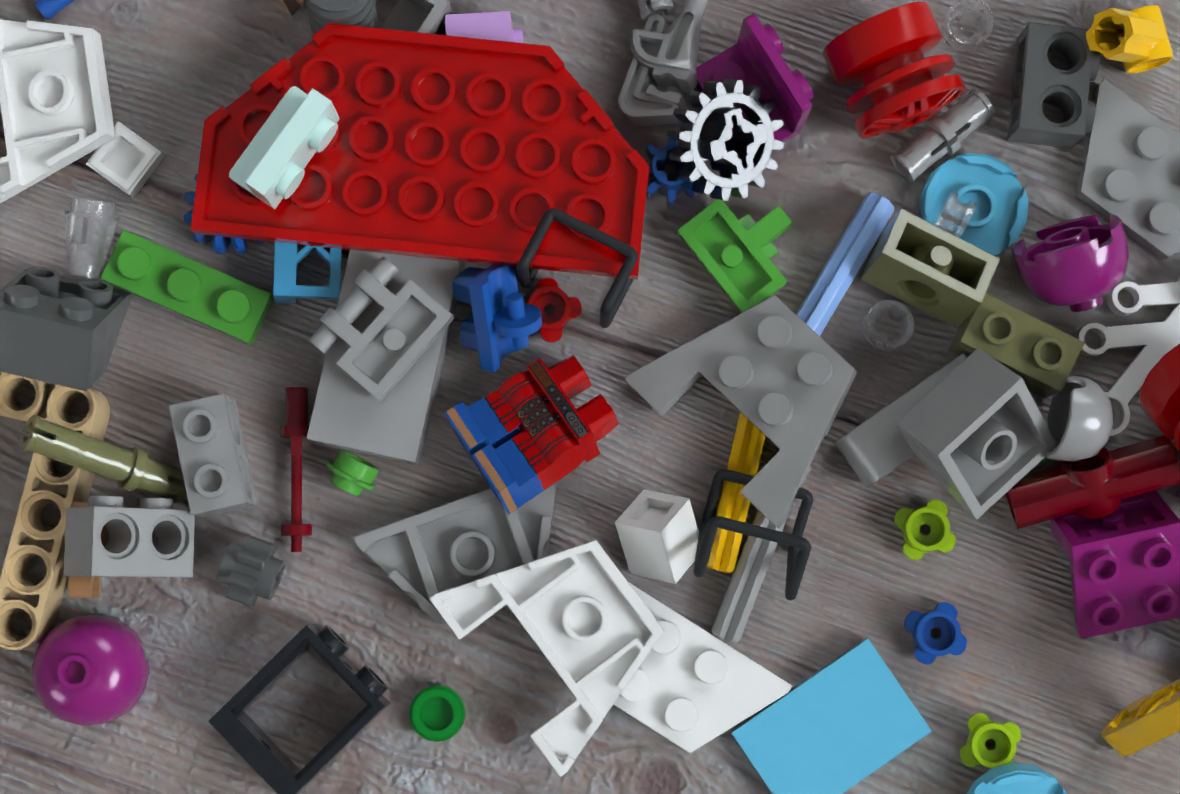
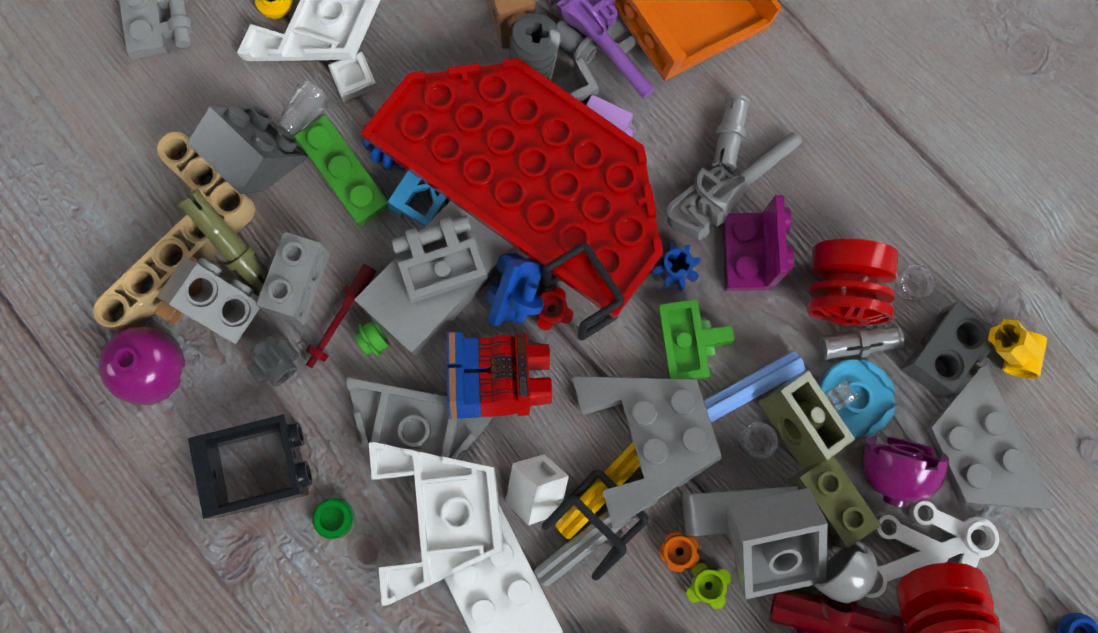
camera: 30 degrees right, 5 degrees down
light aqua bracket [229,86,340,209] -> none
gear [667,79,784,201] -> none
none -> orange plate [659,531,699,572]

